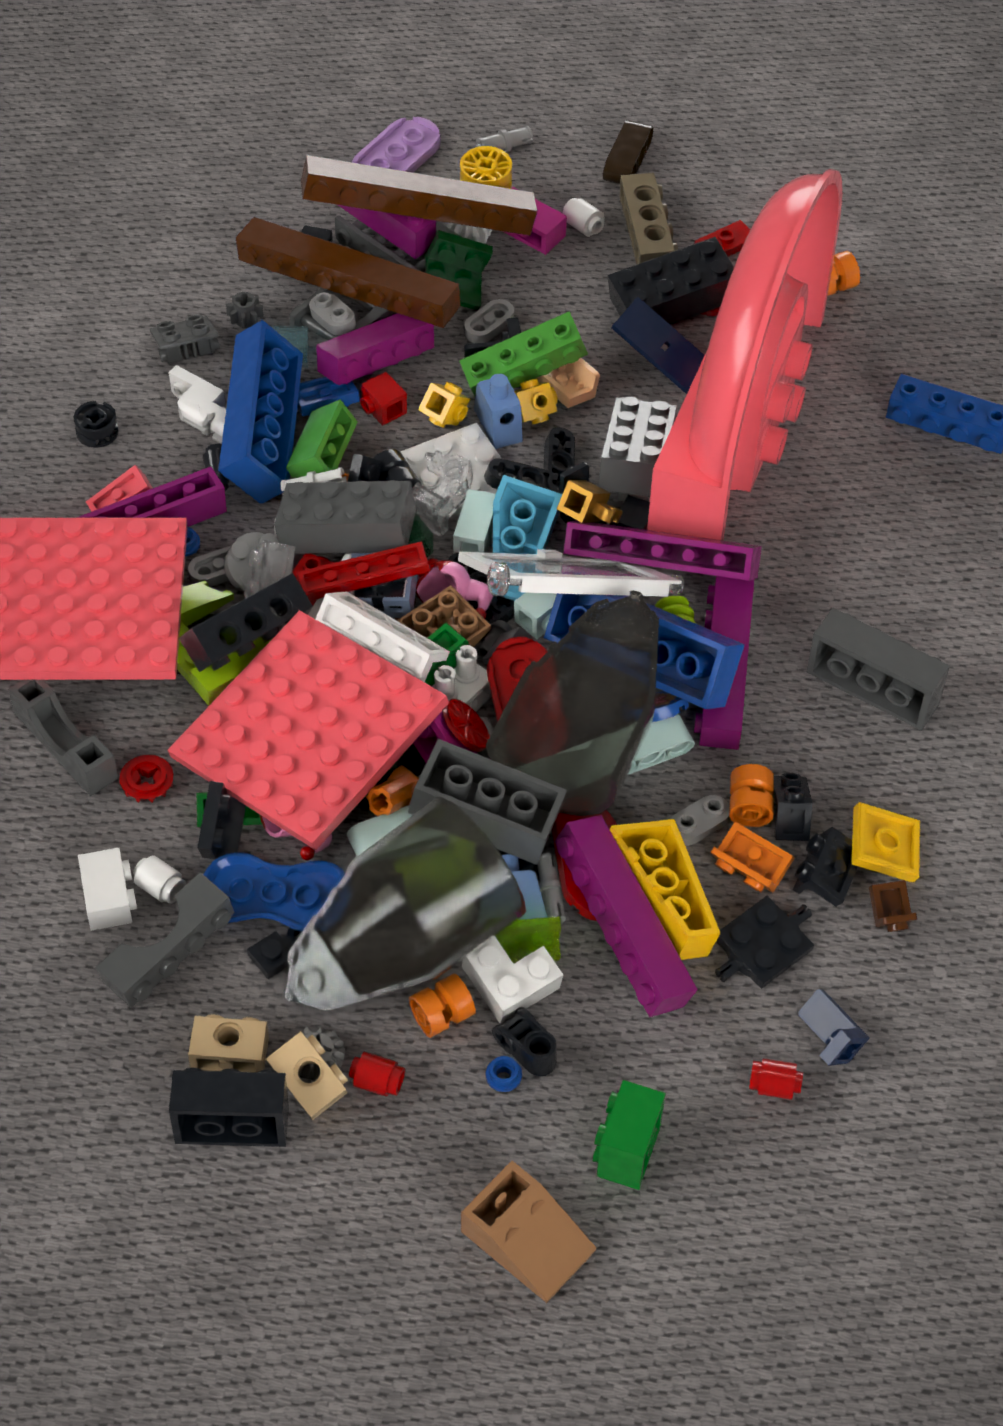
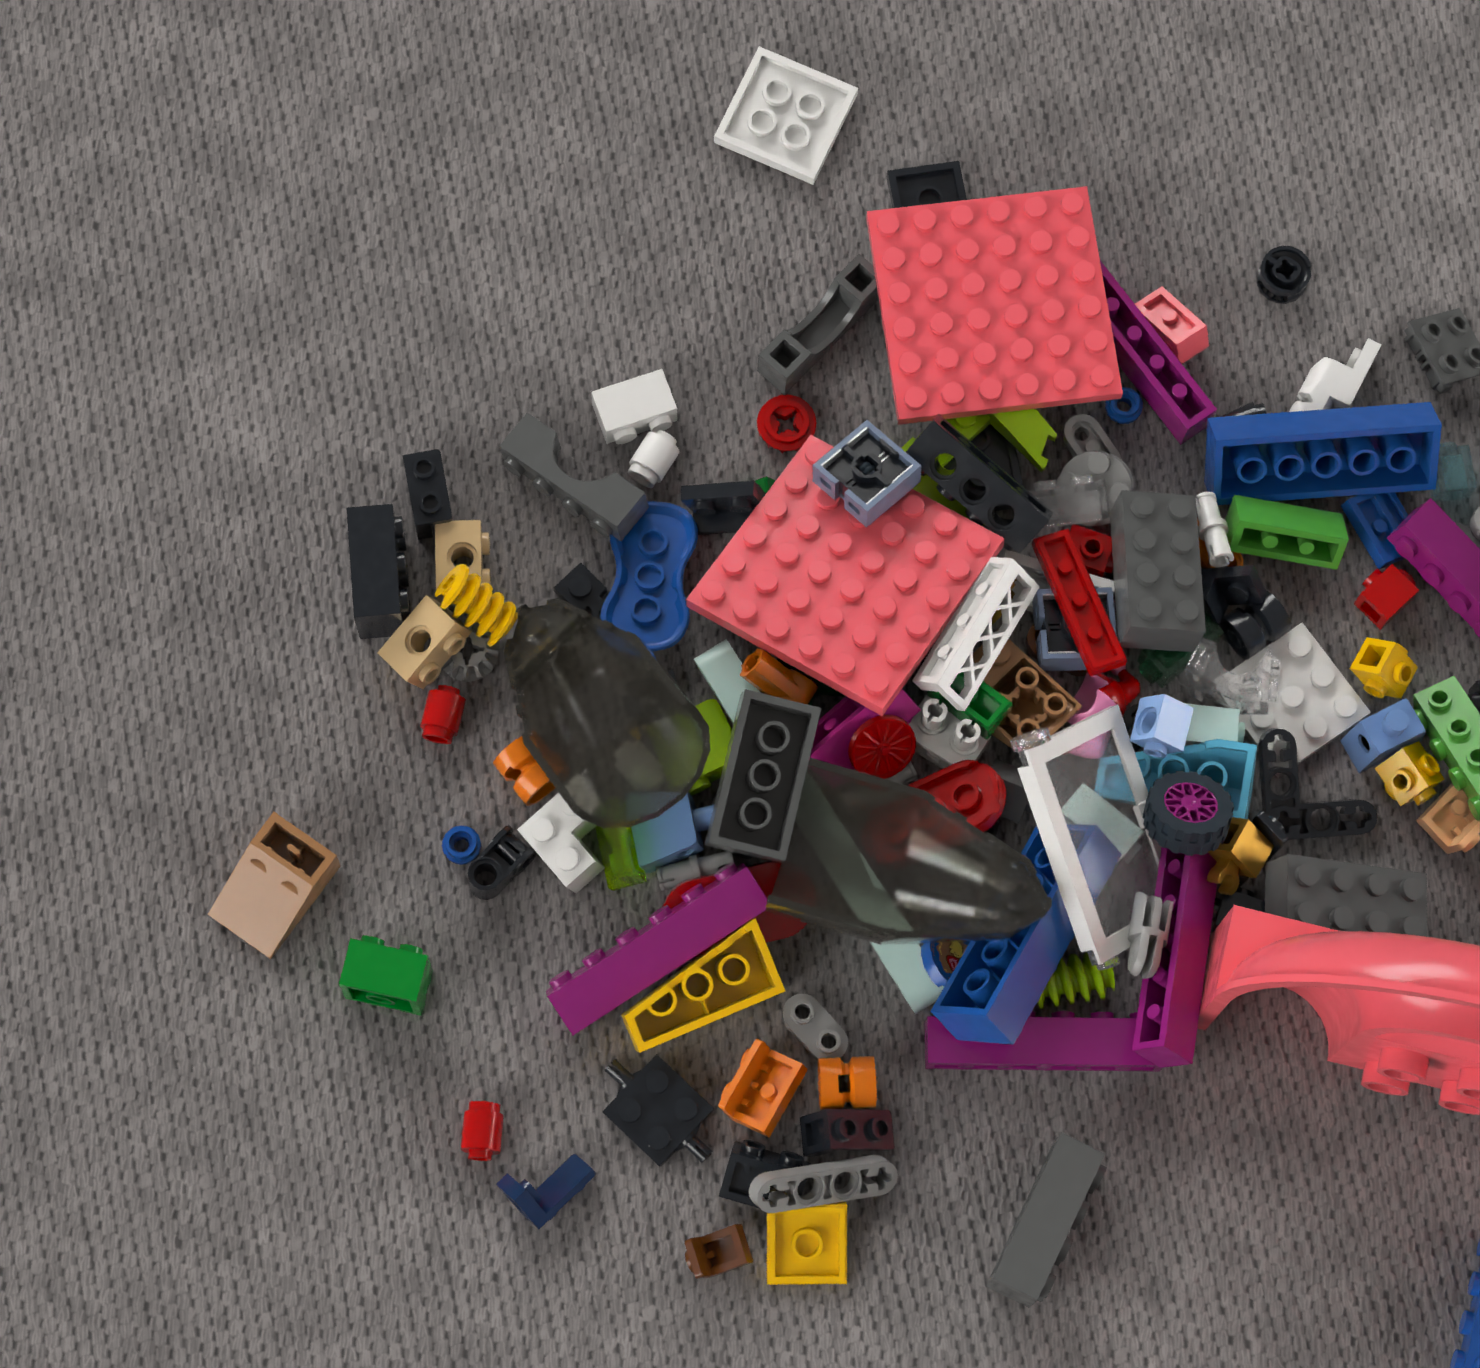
camera: 80 degrees right, 20 degrees up
none -> black bracket [402,449,453,540]
none -> yellow piece [434,564,519,646]
none -> light grey beam [749,1155,898,1213]
none -> piece [813,420,921,528]
none -> light grey arm [1128,892,1174,979]
none -> light blue brick [1130,694,1194,758]
none -> black wheel [1142,771,1234,856]

